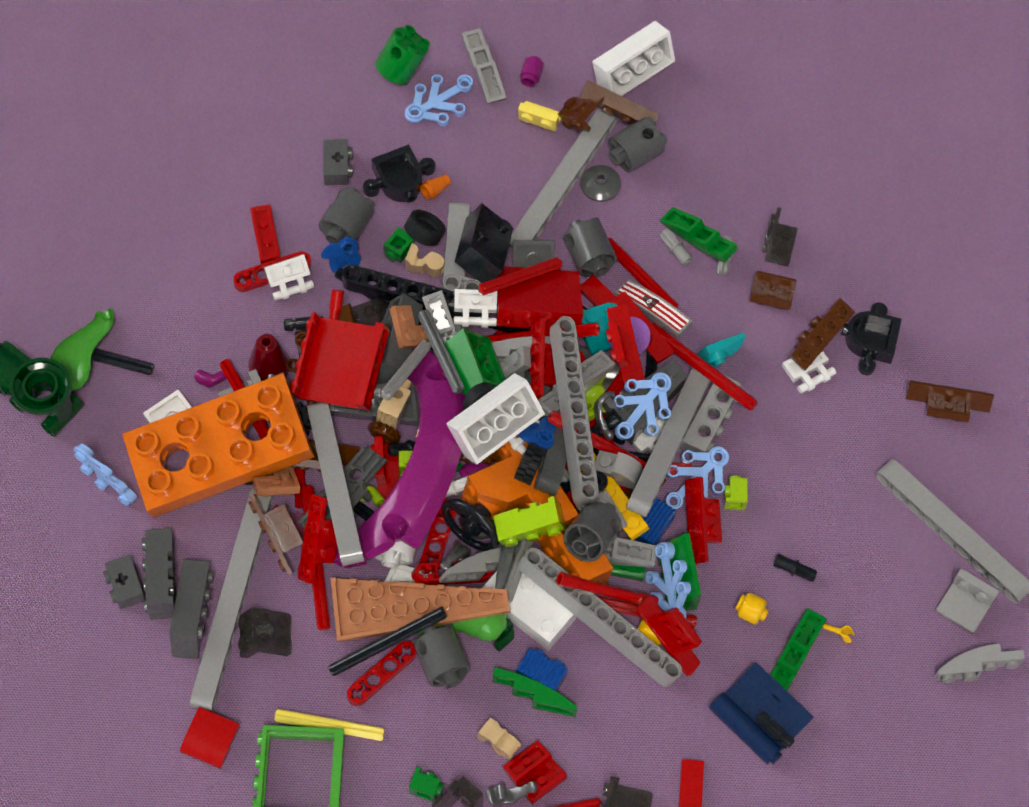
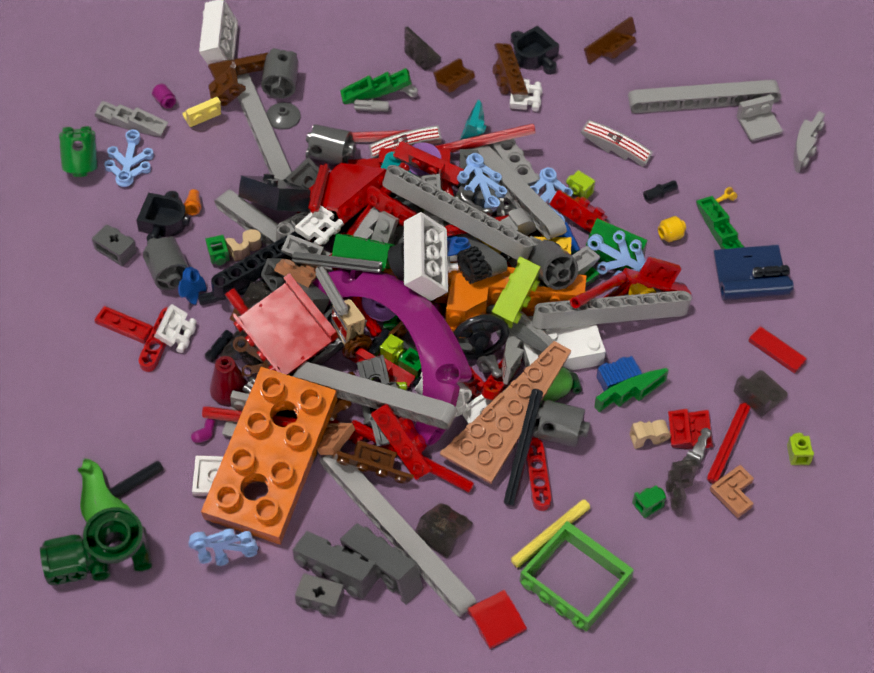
camera: 50 degrees left, 10 degrees down
black tyre [404,209,446,246] -> none
none -> slope [580,120,653,167]

